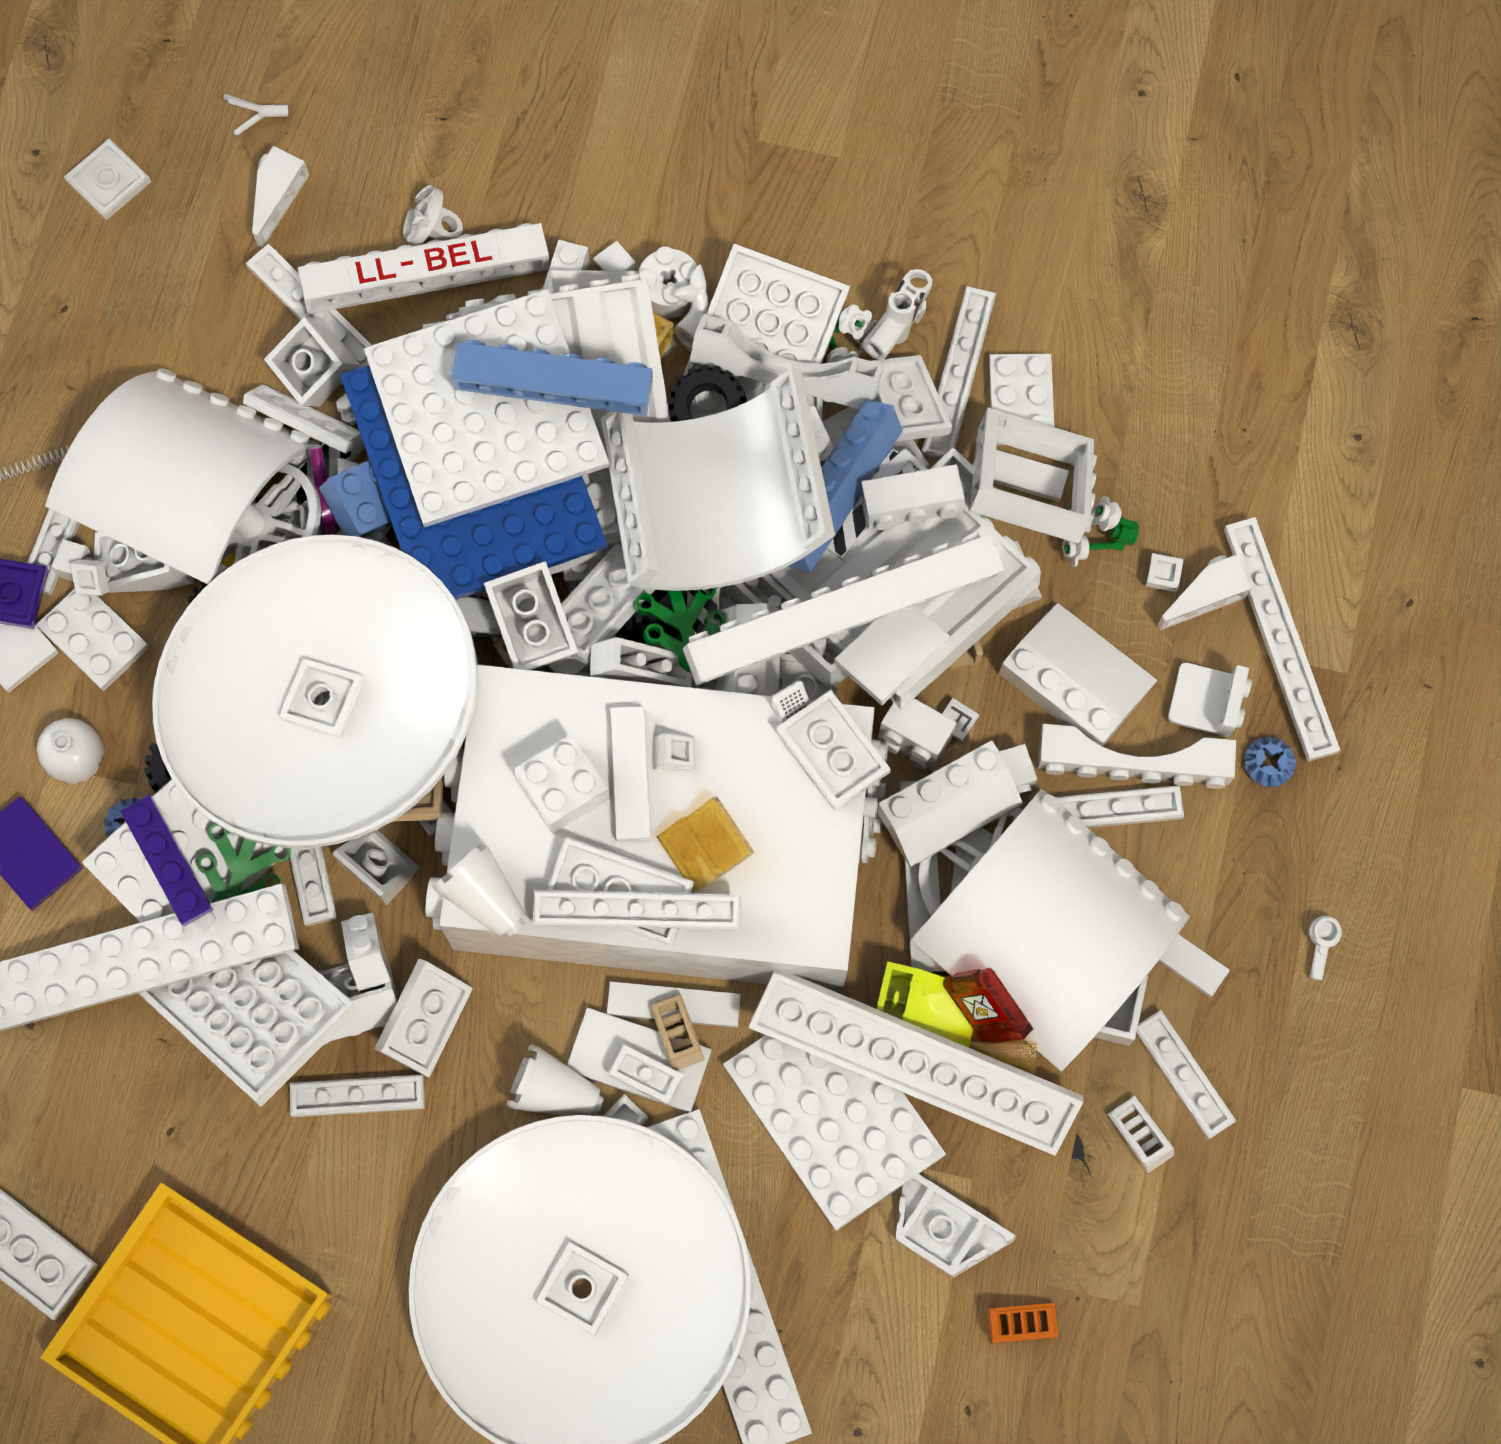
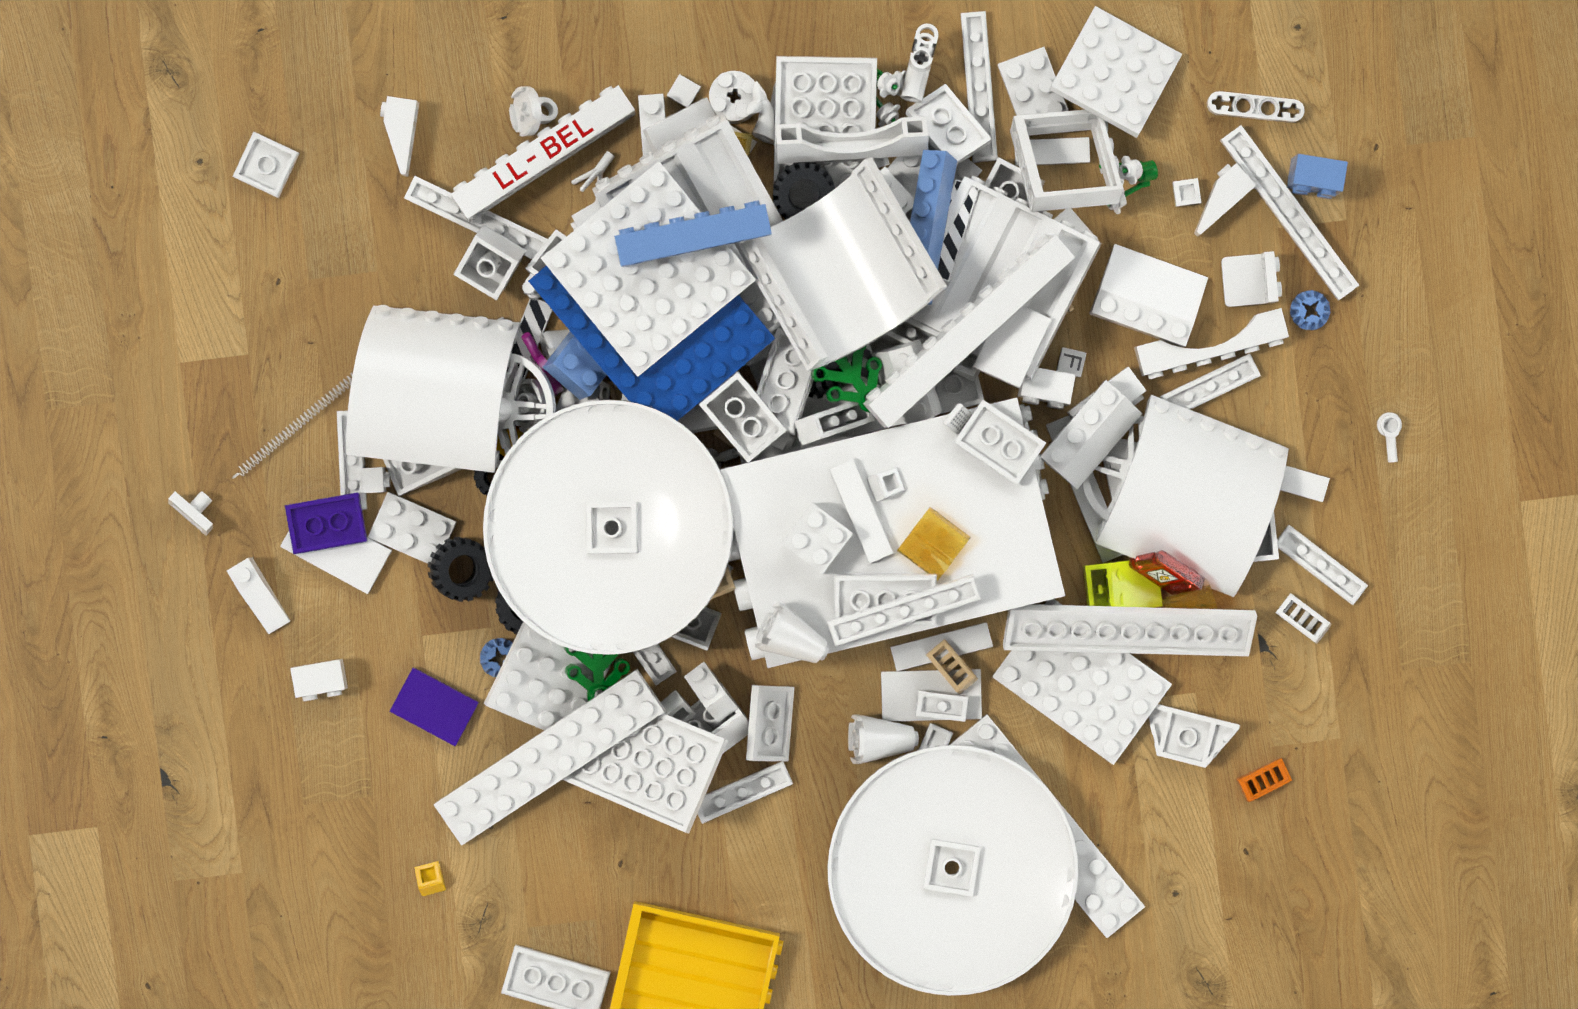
camera: 20 degrees left, 15 degrees up
white cylinder [36,718,105,784] -> none
white tile [70,559,110,596] -> none
dark purple plate [120,795,214,927] -> none
white plant [223,94,288,135] -> none
white tile [243,384,363,454] -> none
white brick [862,464,965,530] -> none
none -> black tyre [427,537,493,602]
none -> white plate [661,690,696,722]
none -> white plate [1049,6,1182,138]
none -> white beam [1207,91,1305,123]
none -> medium blue brick [1287,154,1348,199]

